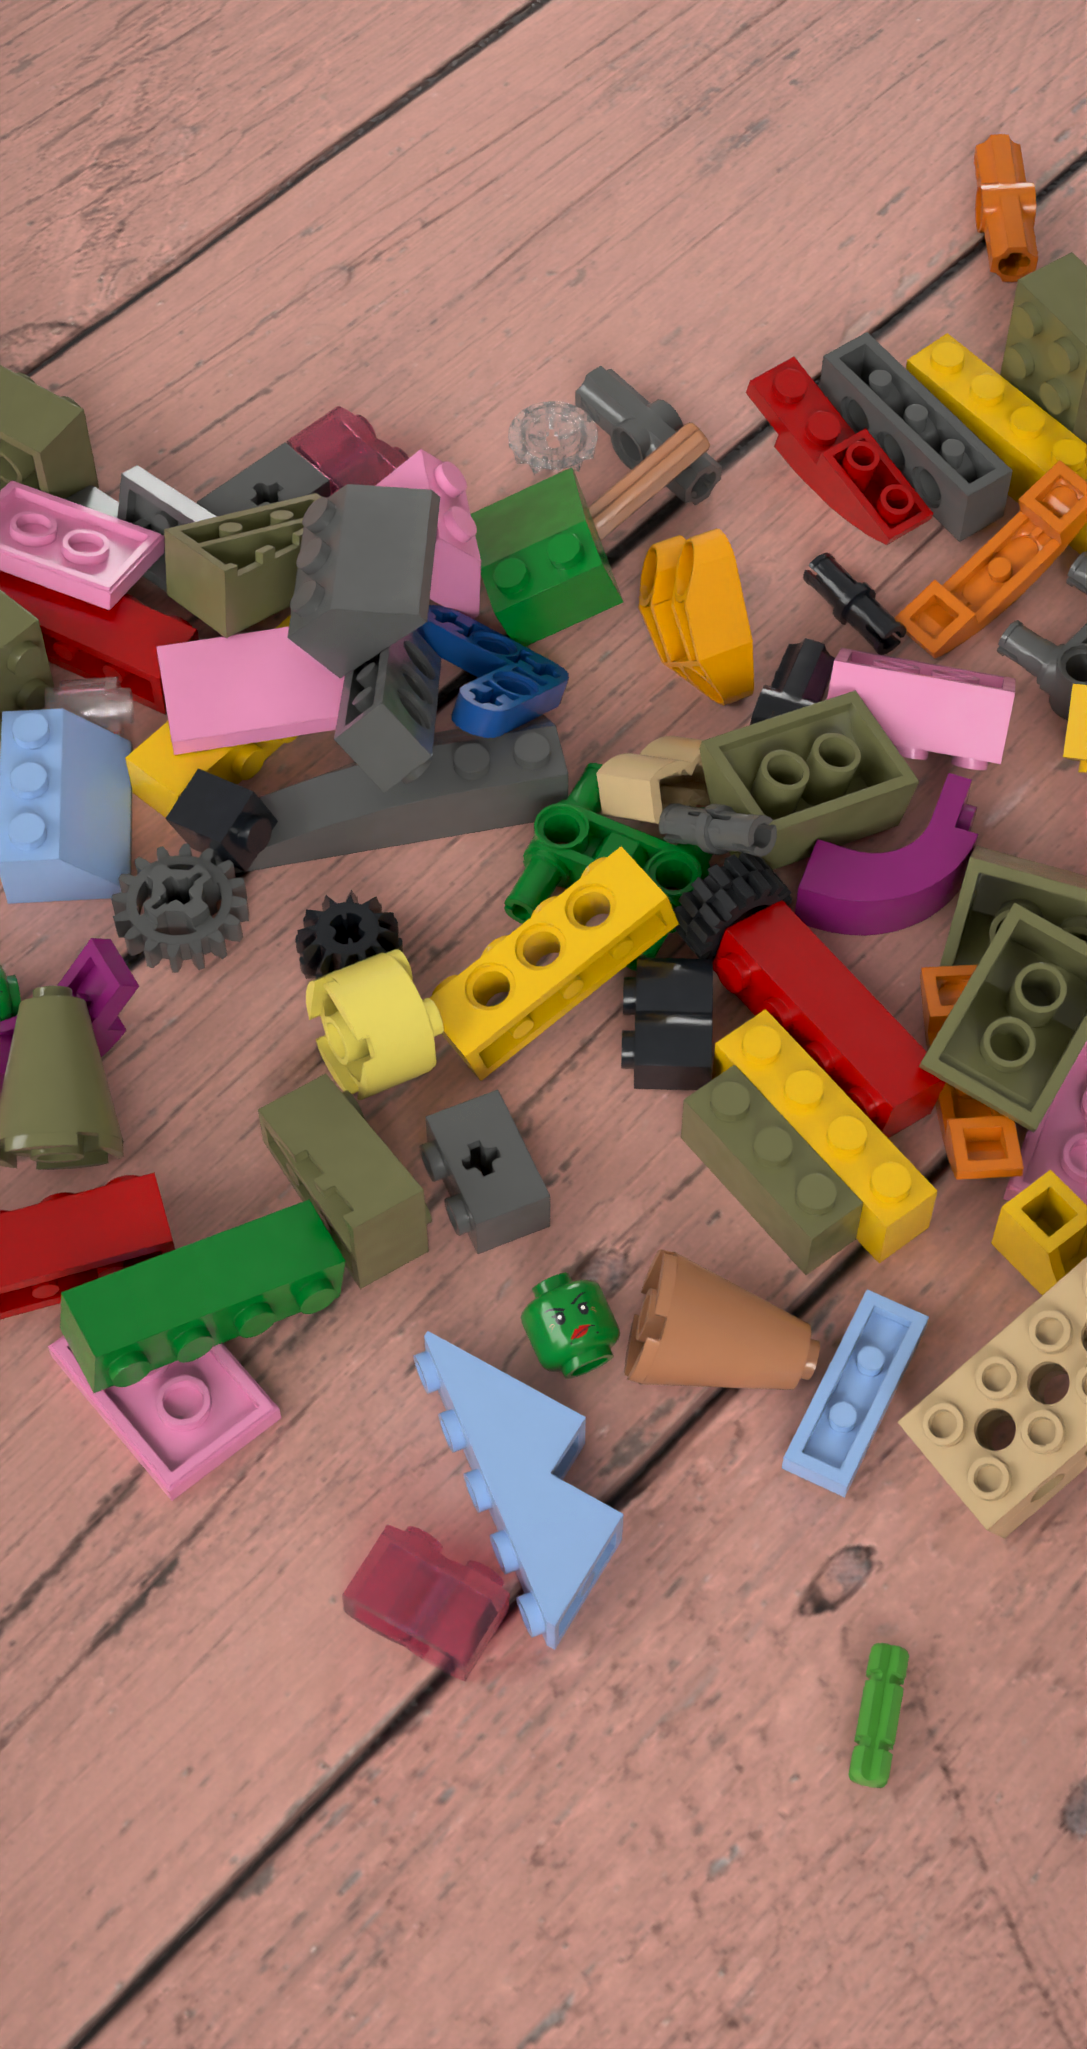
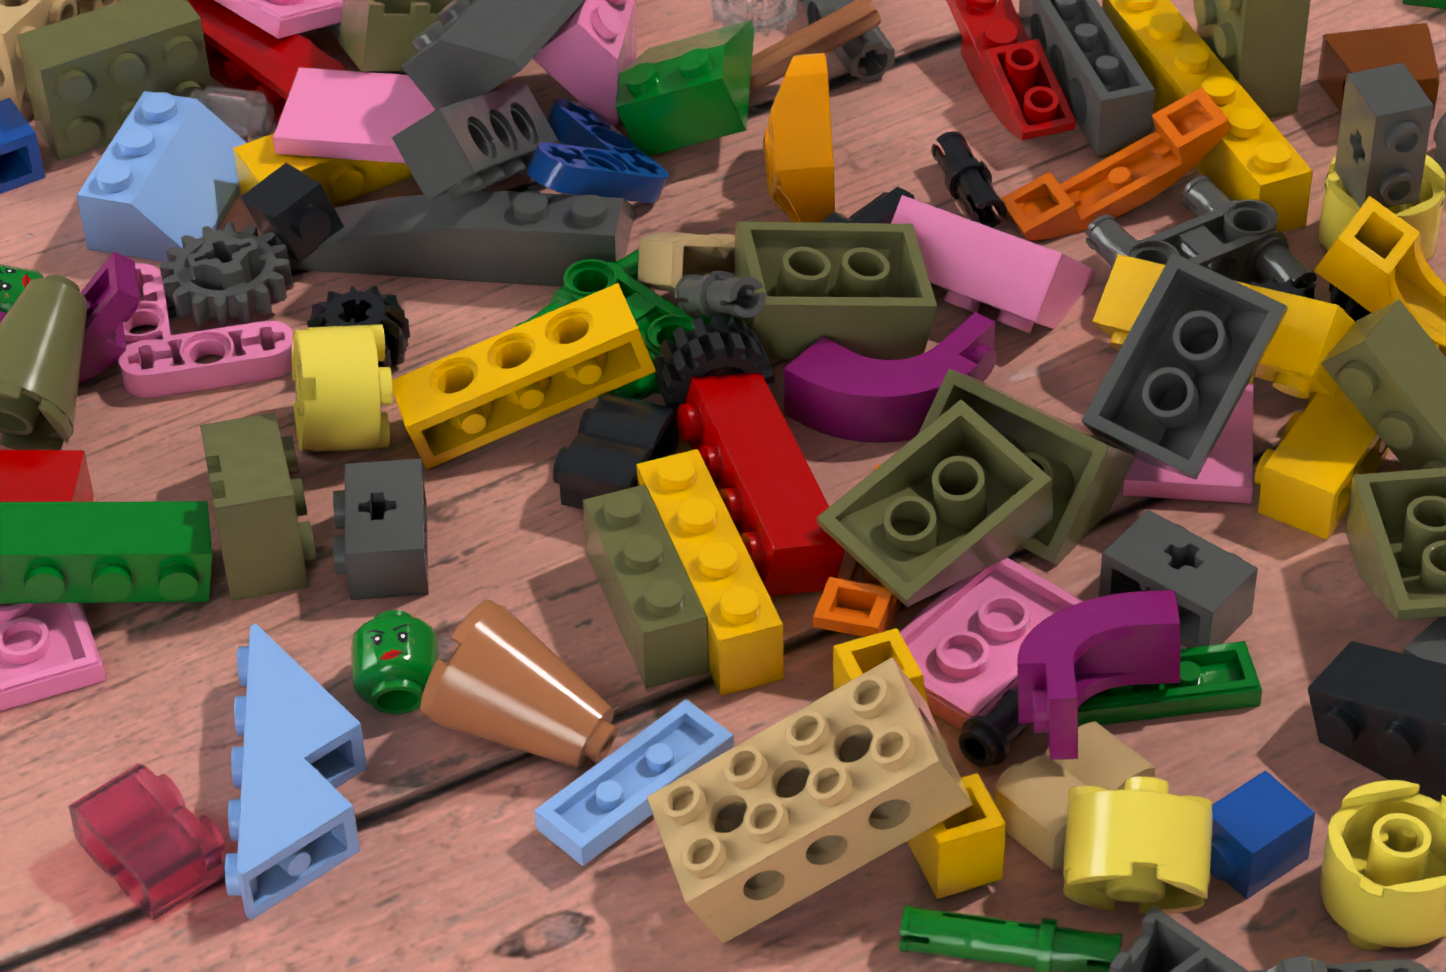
camera: 20 degrees right, 15 degrees down
none -> bright pink beam [118,263,293,398]

